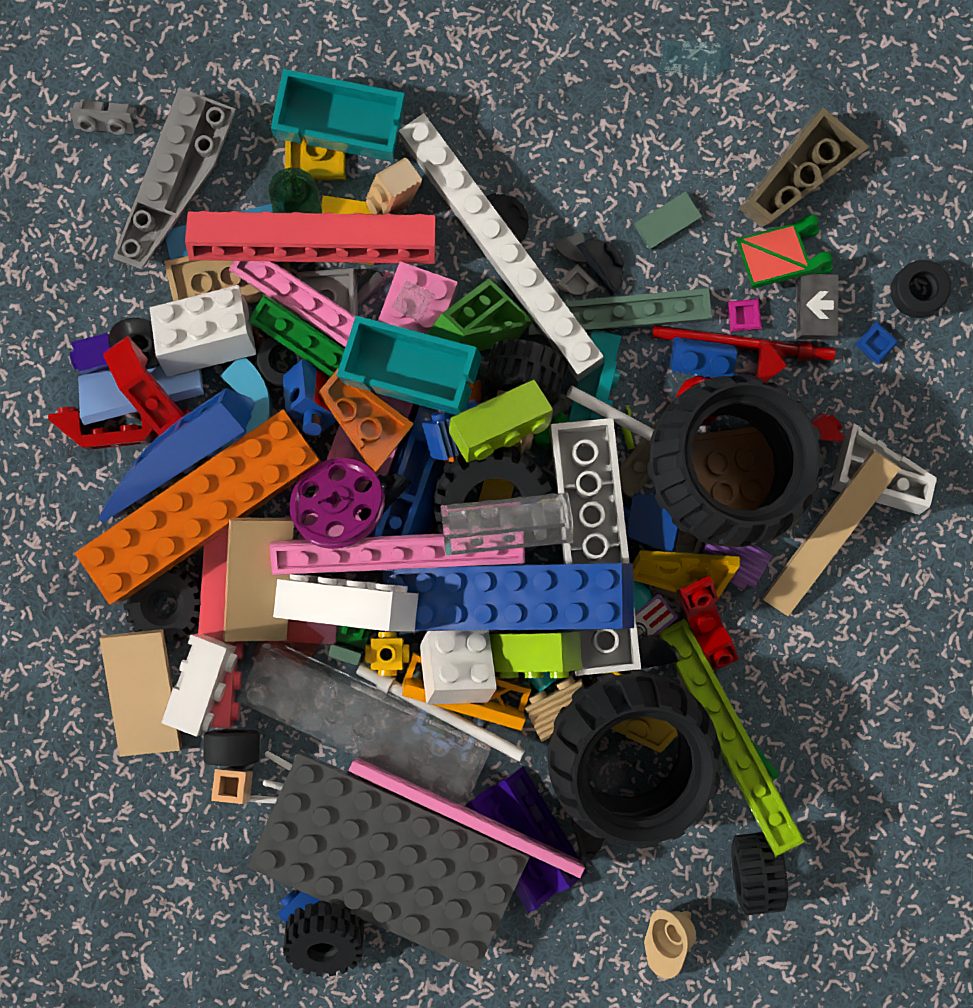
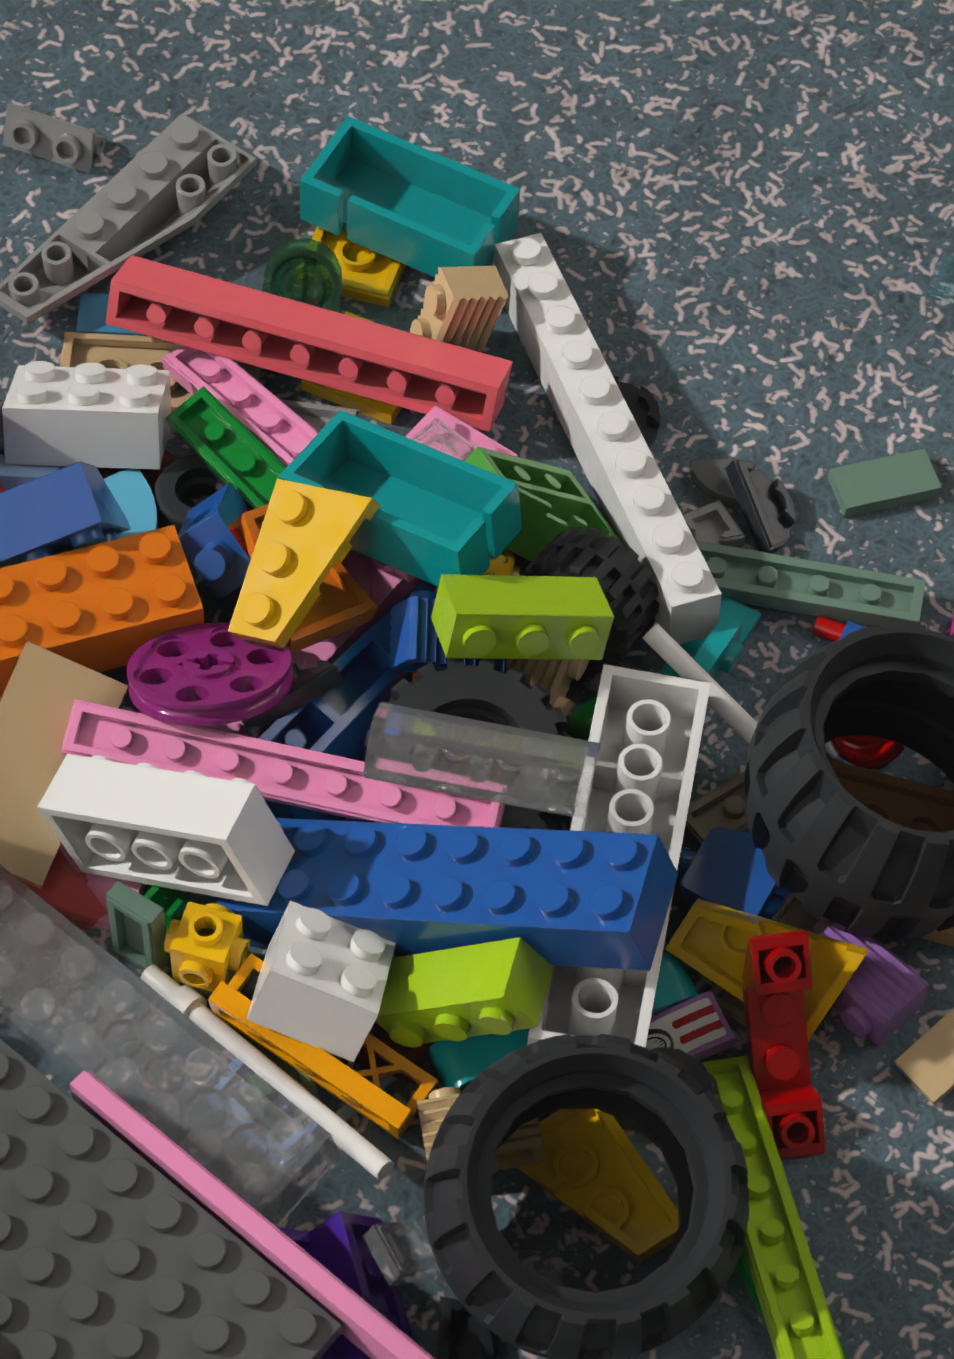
camera: 10 degrees right, 30 degrees down
lime hand [616,405,635,450] -> none
none -> yellow wing [228,479,380,648]
none -> clear tile [363,1219,440,1286]

